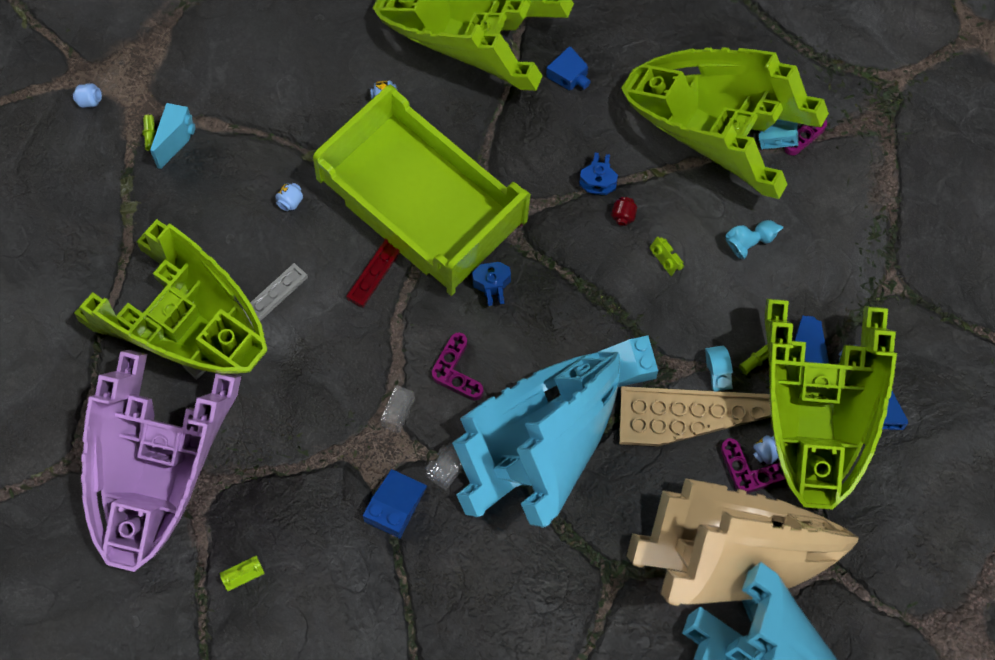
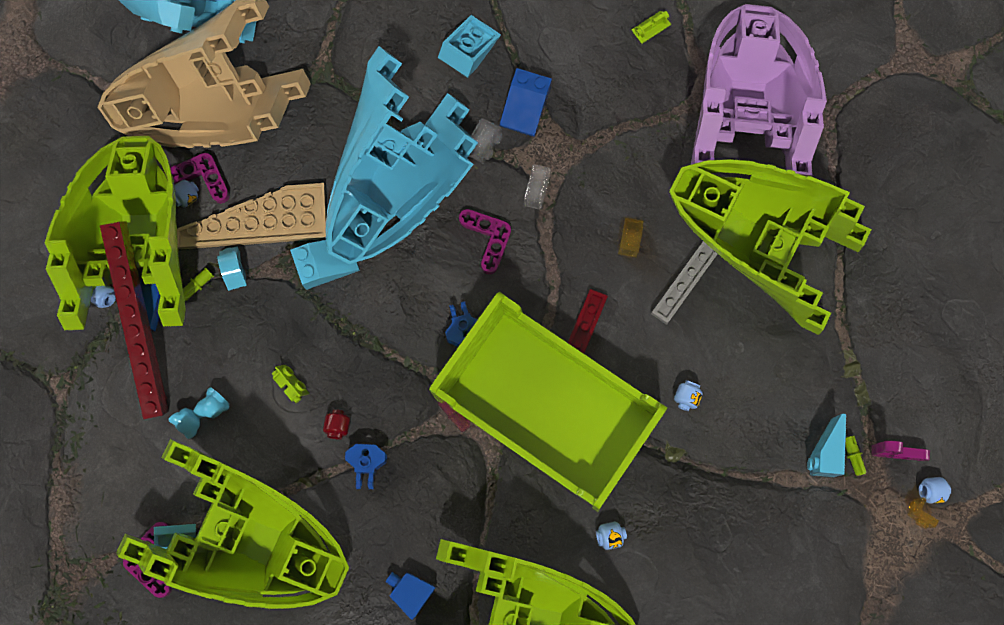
camera: 175 degrees right, 10 degrees up
none -> dark red brick [100,221,169,419]
none -> medium azure slope [438,15,501,77]
none -> clear yellow slope [618,218,644,257]
none -> magenta beam [871,441,930,461]
none -> clear yellow bracket [908,497,939,529]

